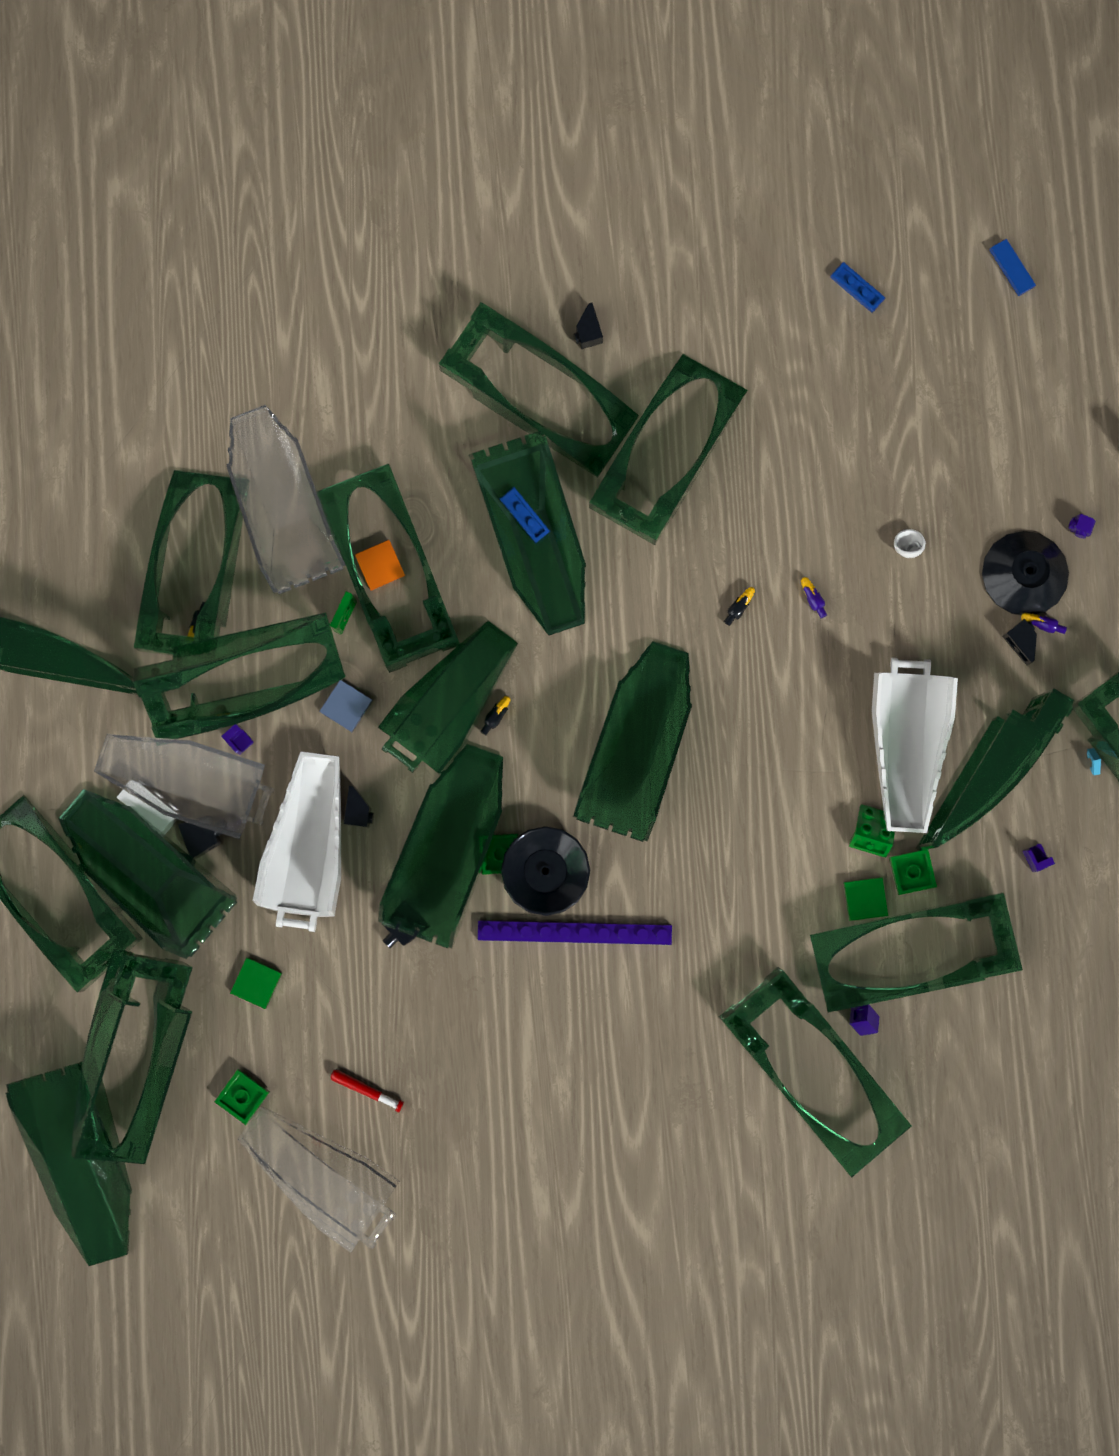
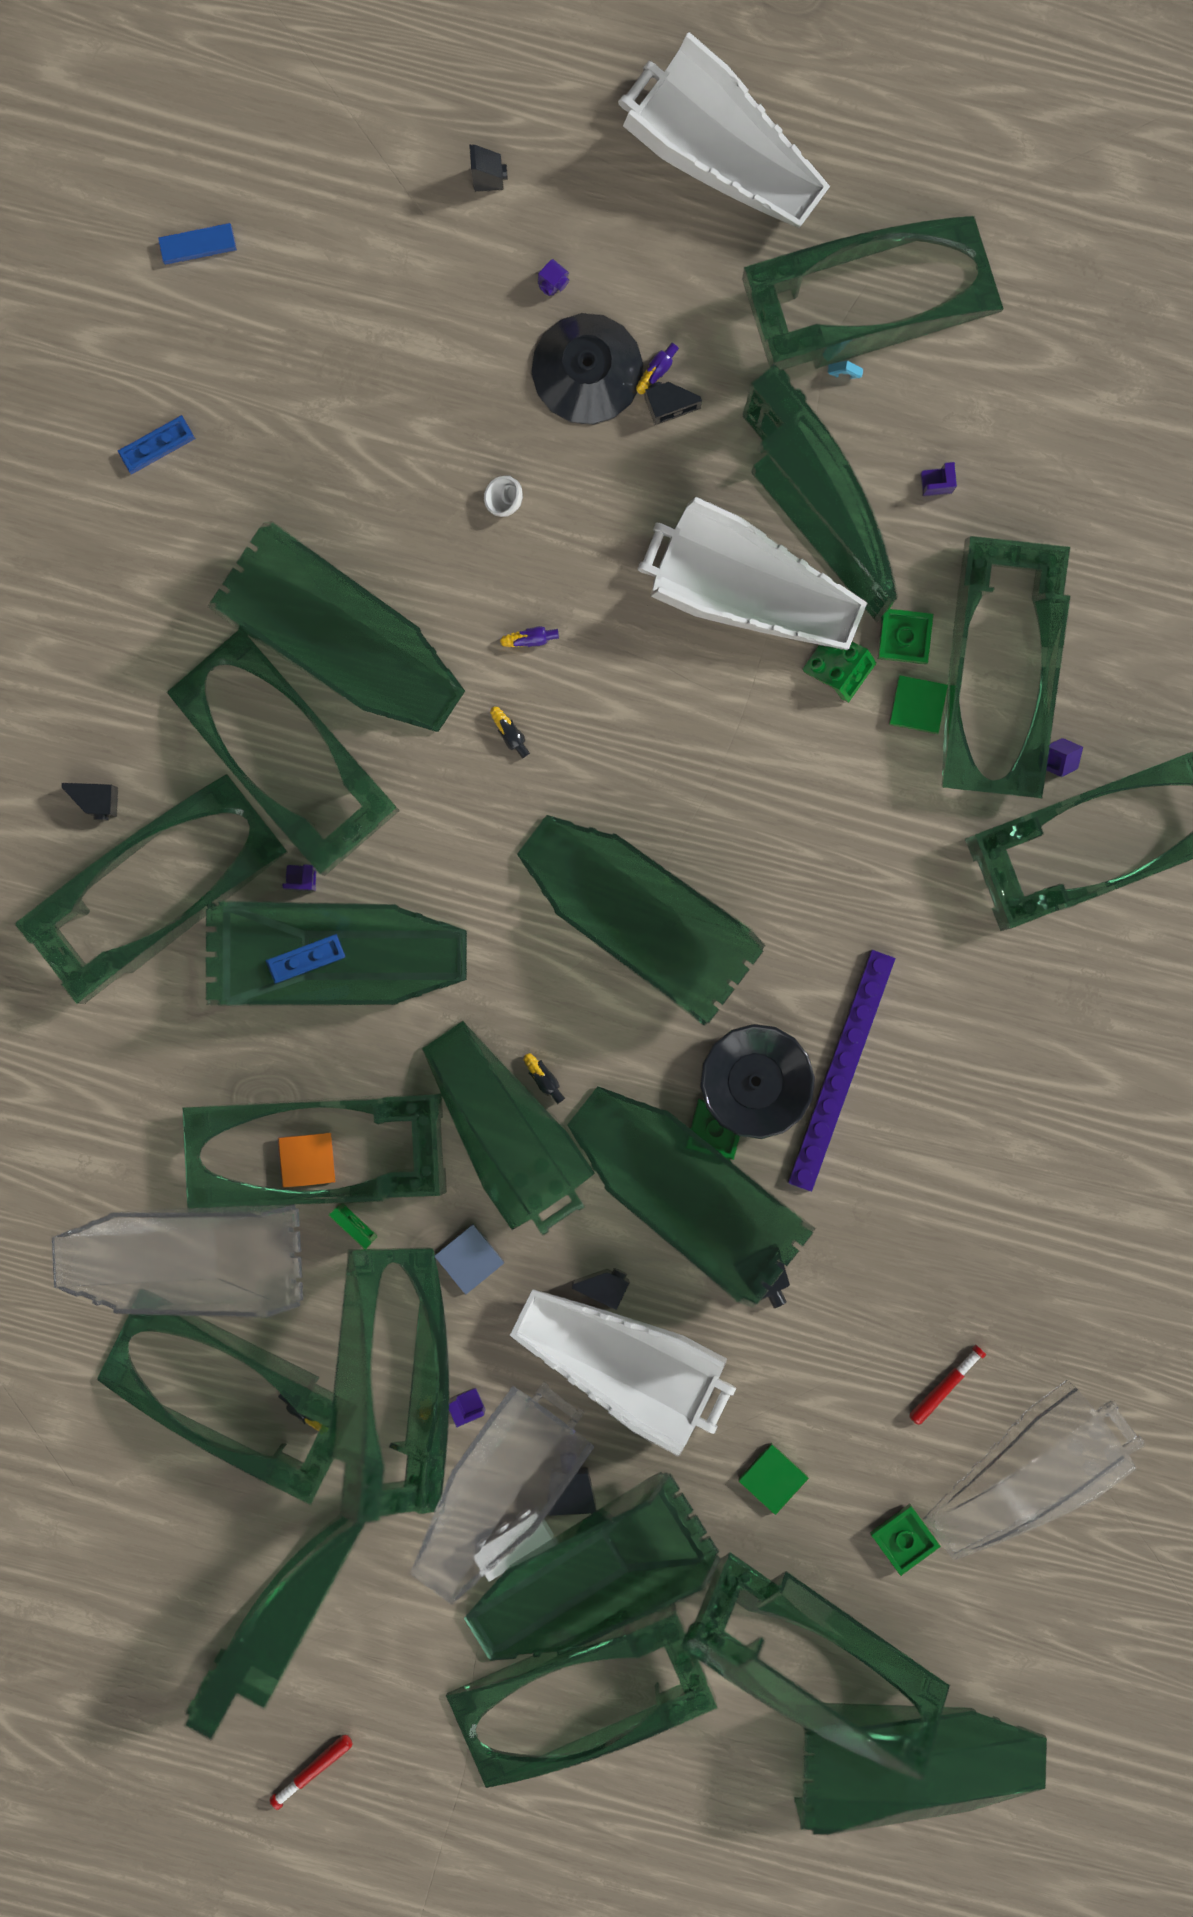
camera: 75 degrees left, 5 degrees up
none -> clear green windscreen [207,522,465,732]
none -> dark purple panel [282,864,317,891]

